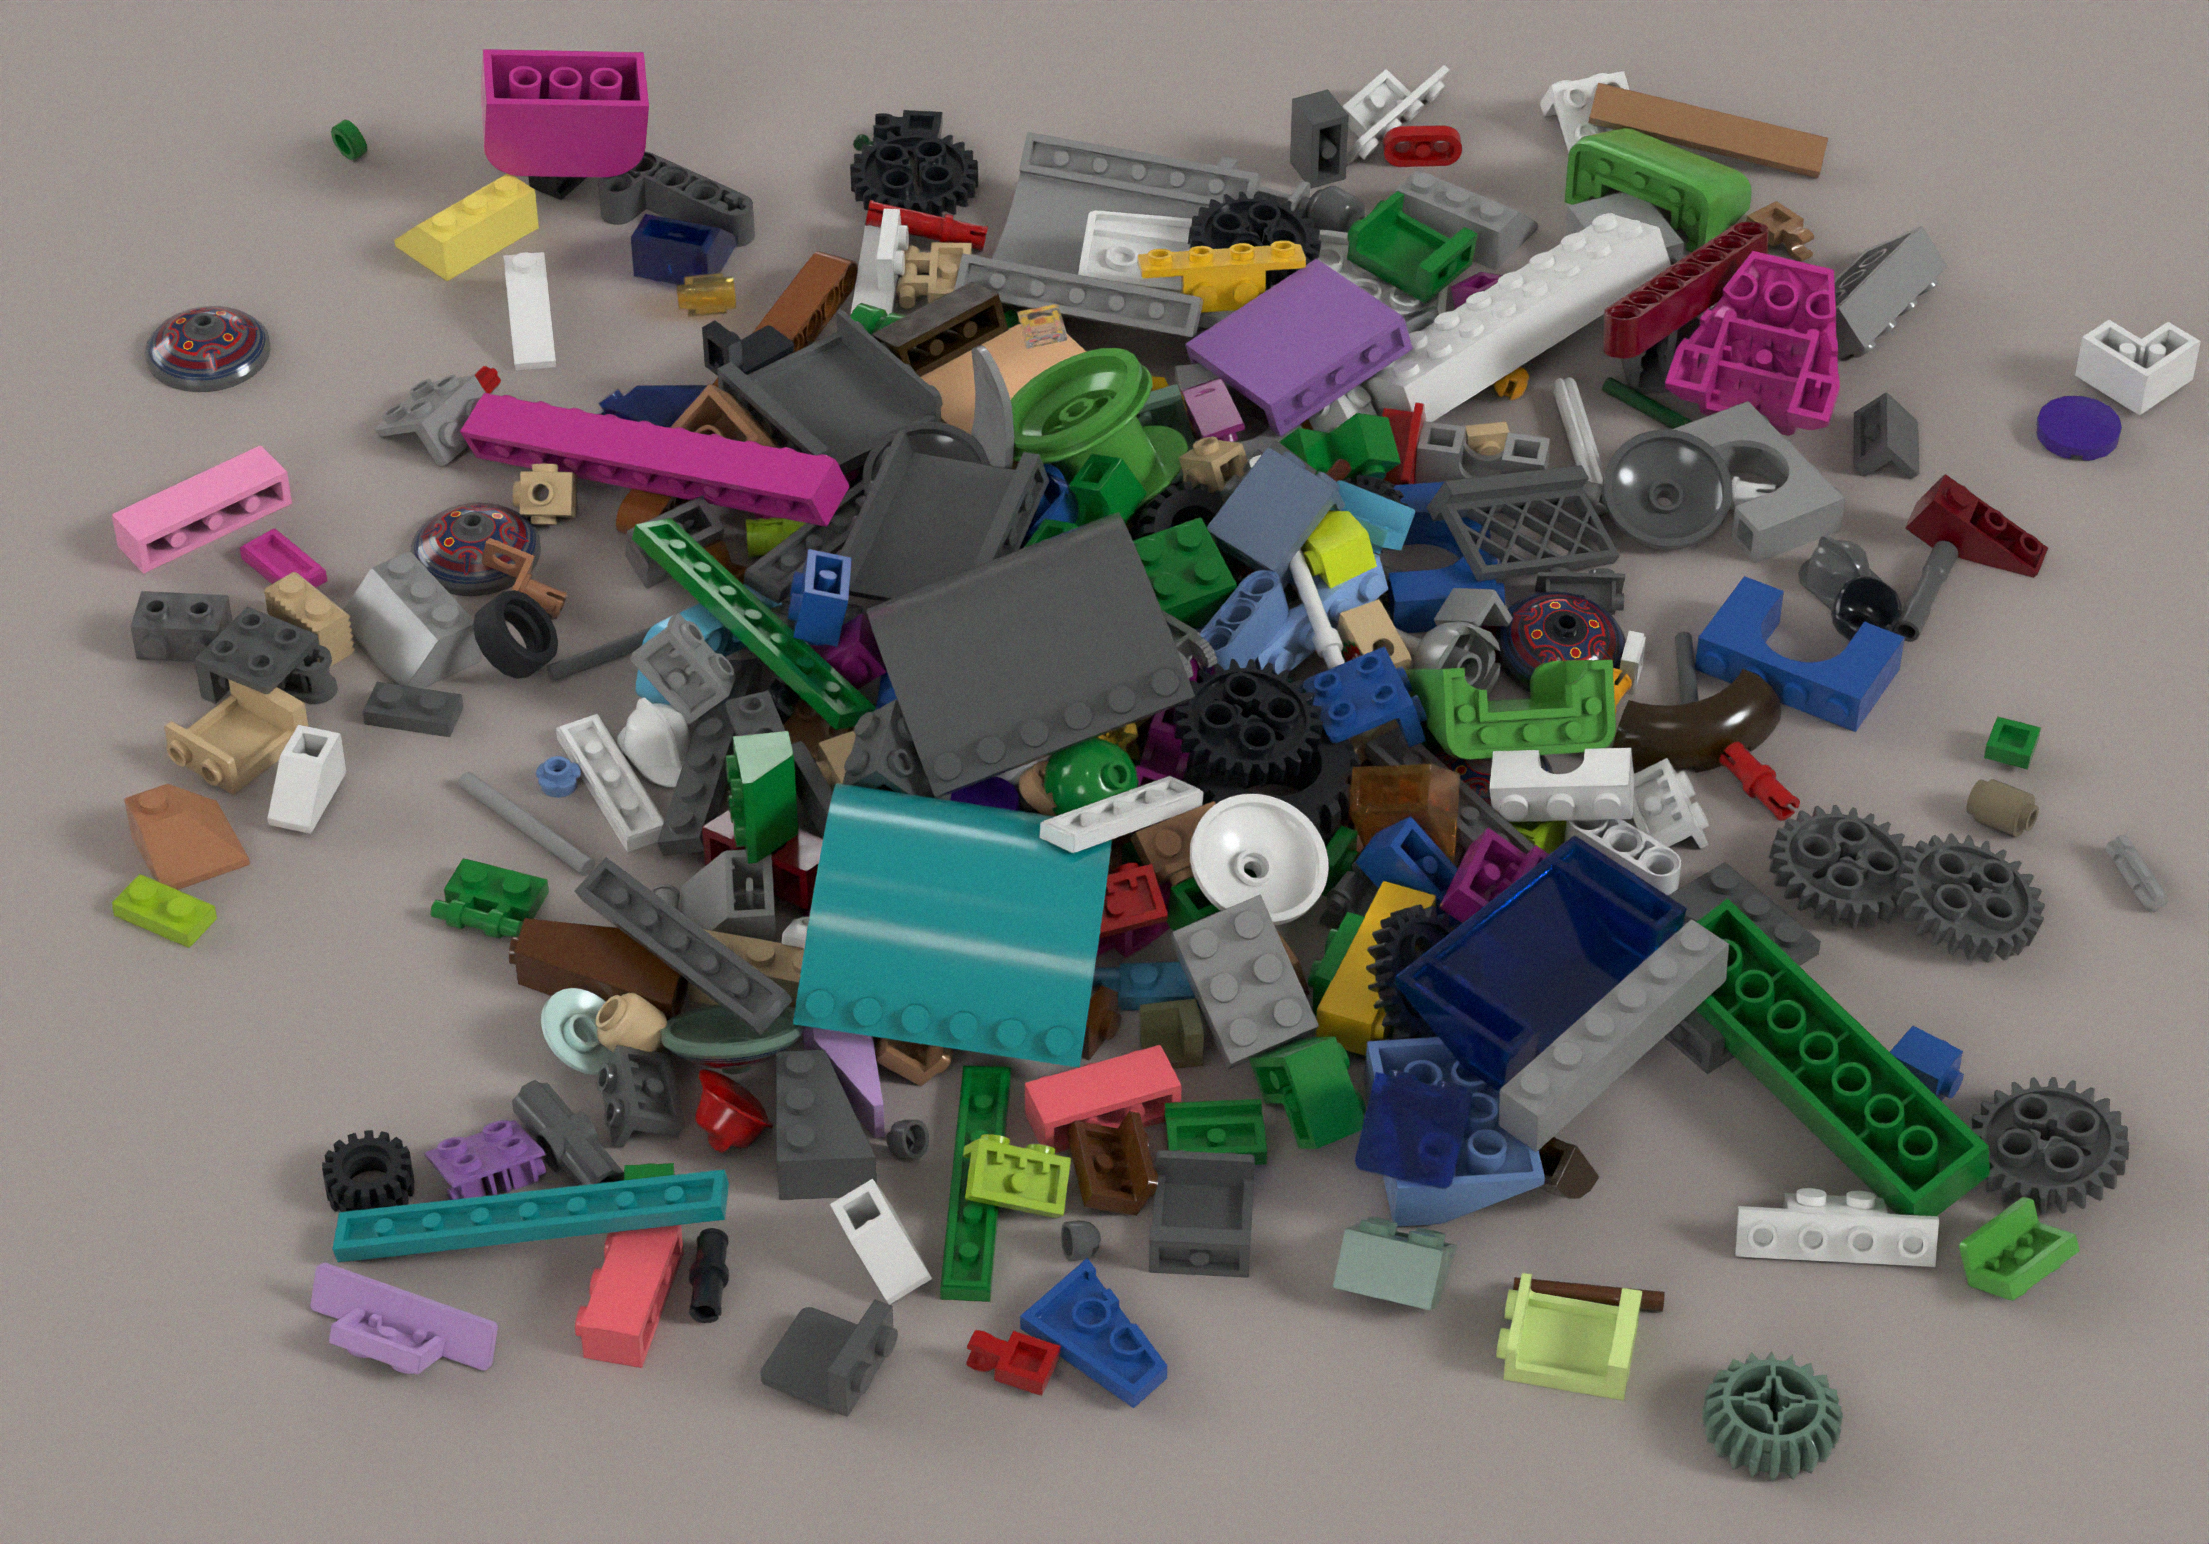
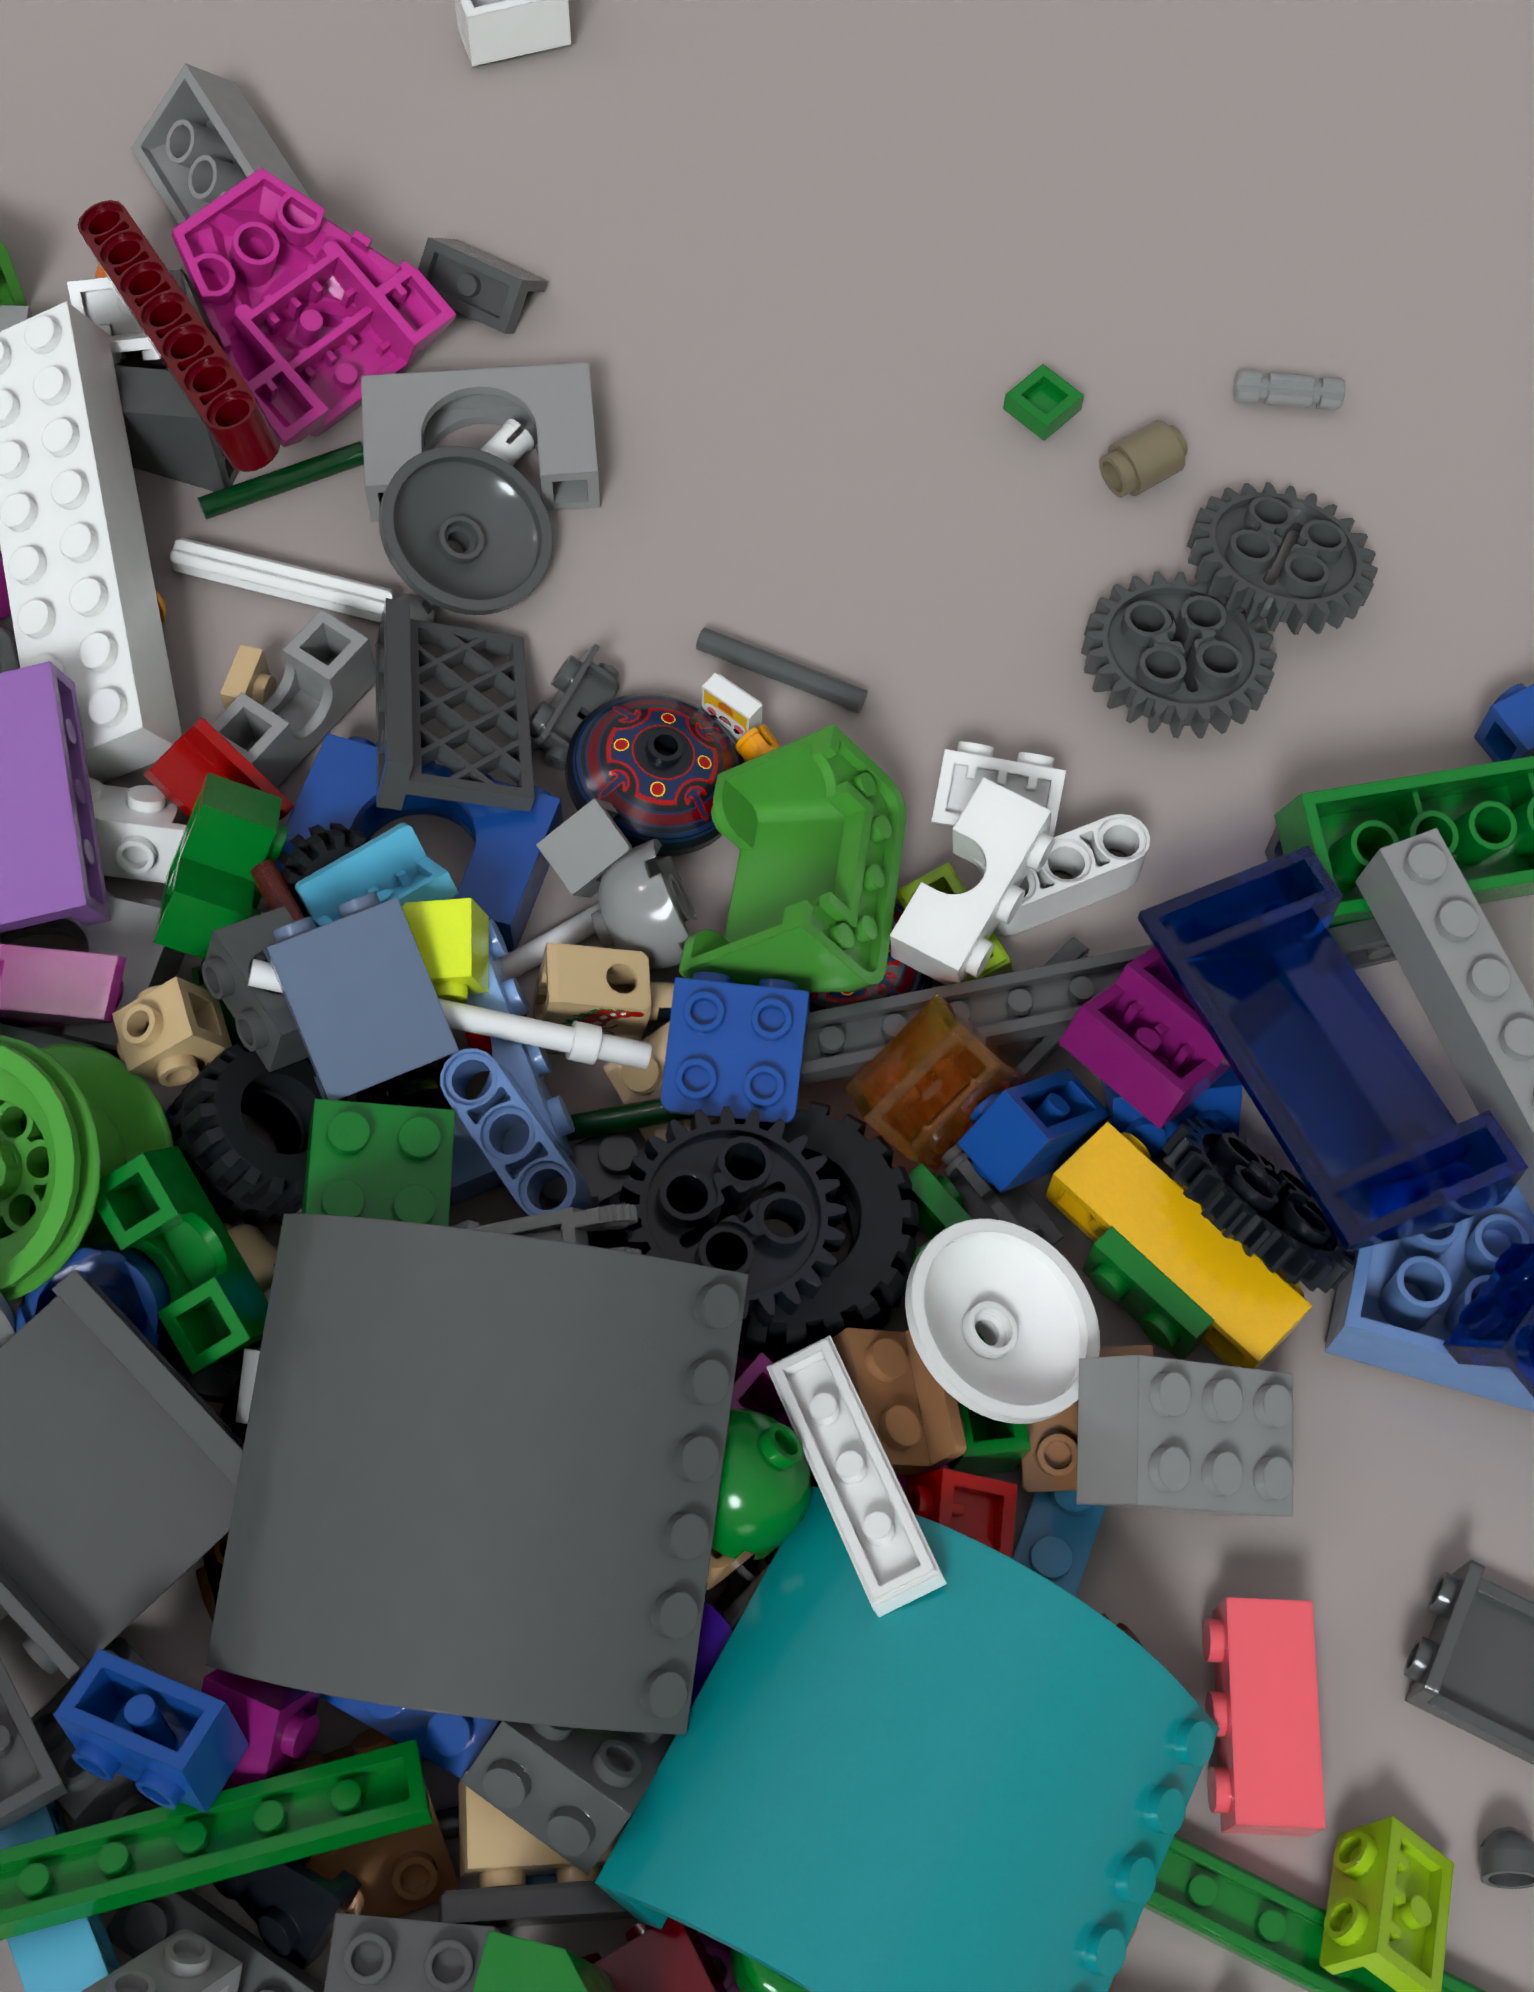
camera: 70 degrees left, 20 degrees up
reddish brown bracket [1067,1111,1158,1216] -> none
olive panel [1139,999,1204,1069] -> none
green plate [1164,1099,1267,1165] -> none
green brick [1248,1036,1368,1149] -> none
dark brown brick [1612,669,1781,773] -> none
dark grey wing [1655,862,1821,966] -> none
blue arch [1695,576,1905,732] -> none
red pin [1719,742,1800,821] -> none
medium nougat plate [1746,201,1814,262] -> none
dark grey piece [1798,535,1883,610] -> none
black hair [1831,576,1902,641] -> none
dark grey piece [1894,541,1958,642] -> none
dark red slope [1905,474,2048,578] -> none
dark purple tile [2036,396,2122,461] -> none

